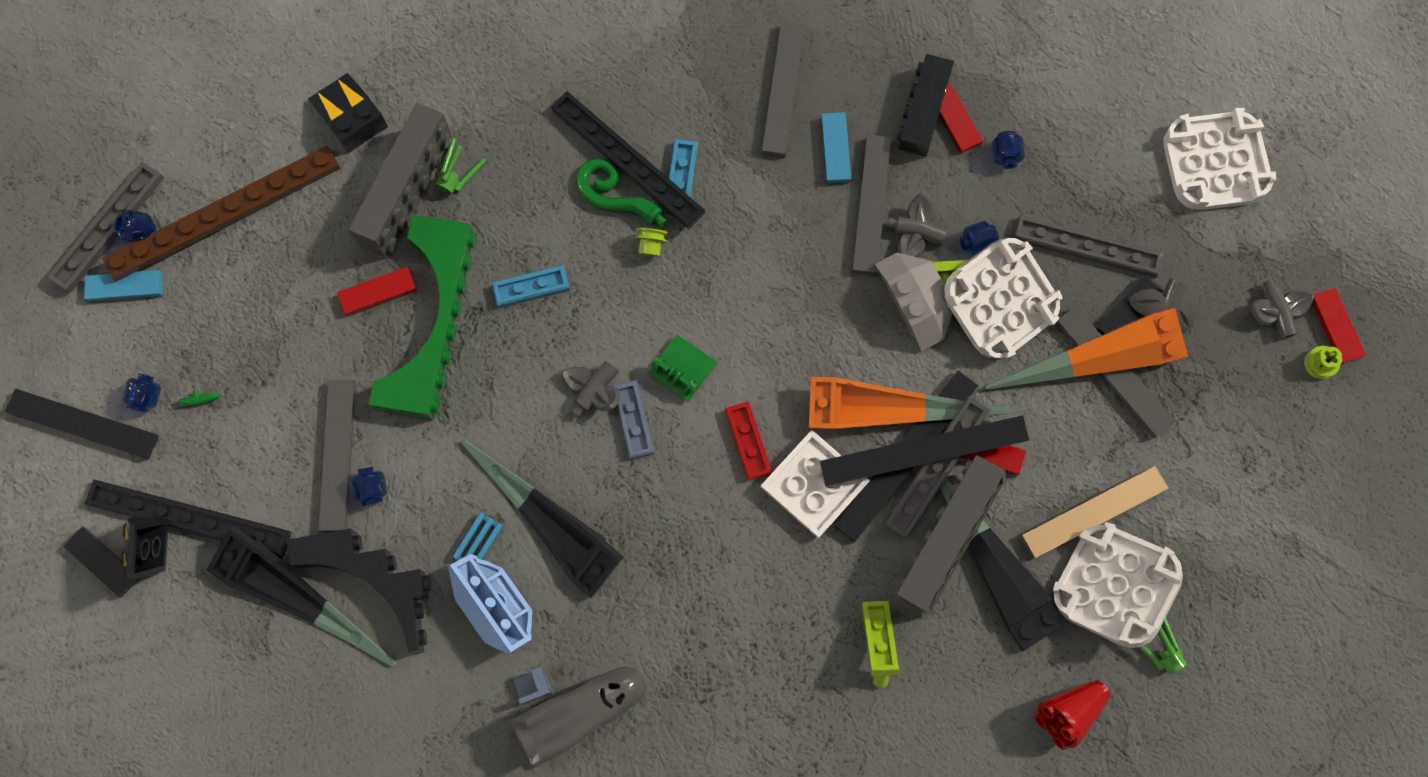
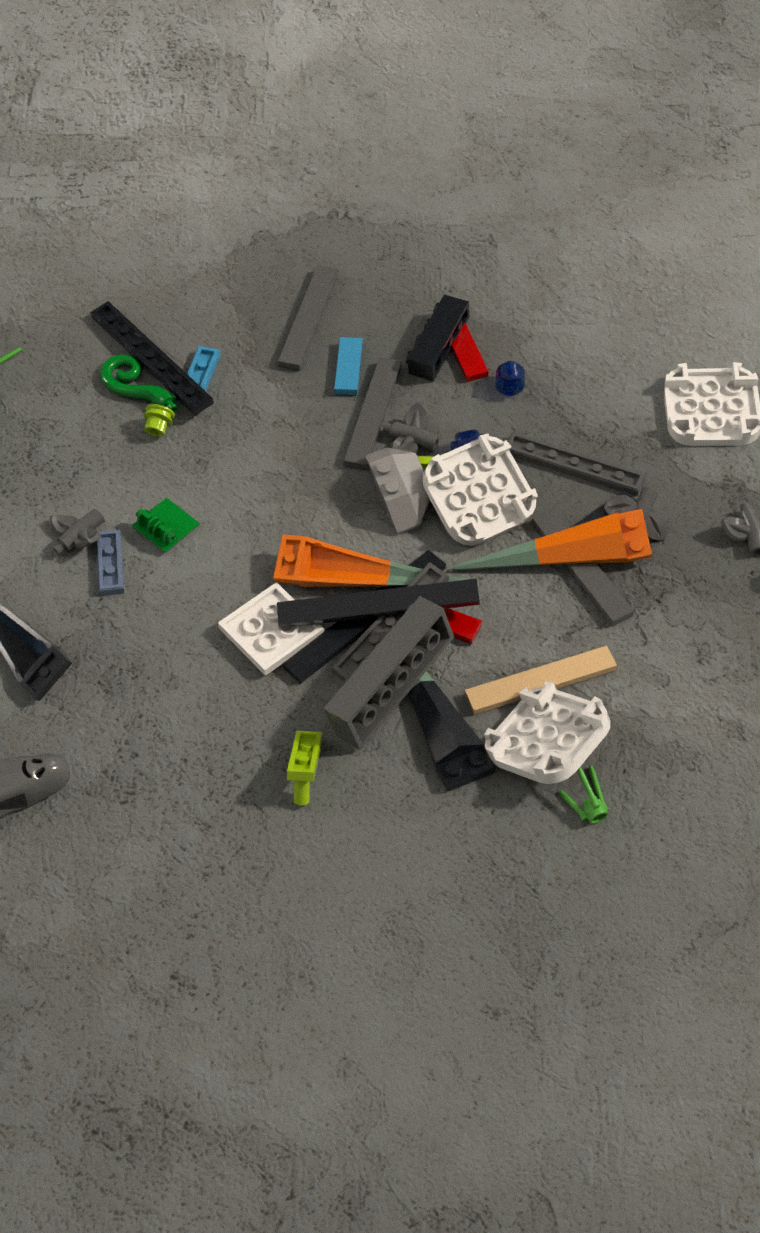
camera: 10 degrees right, 20 degrees down
dark azure tile [492,265,570,308] -> none
red tile [725,401,772,481] -> none
red cone [1034,680,1111,750] -> none

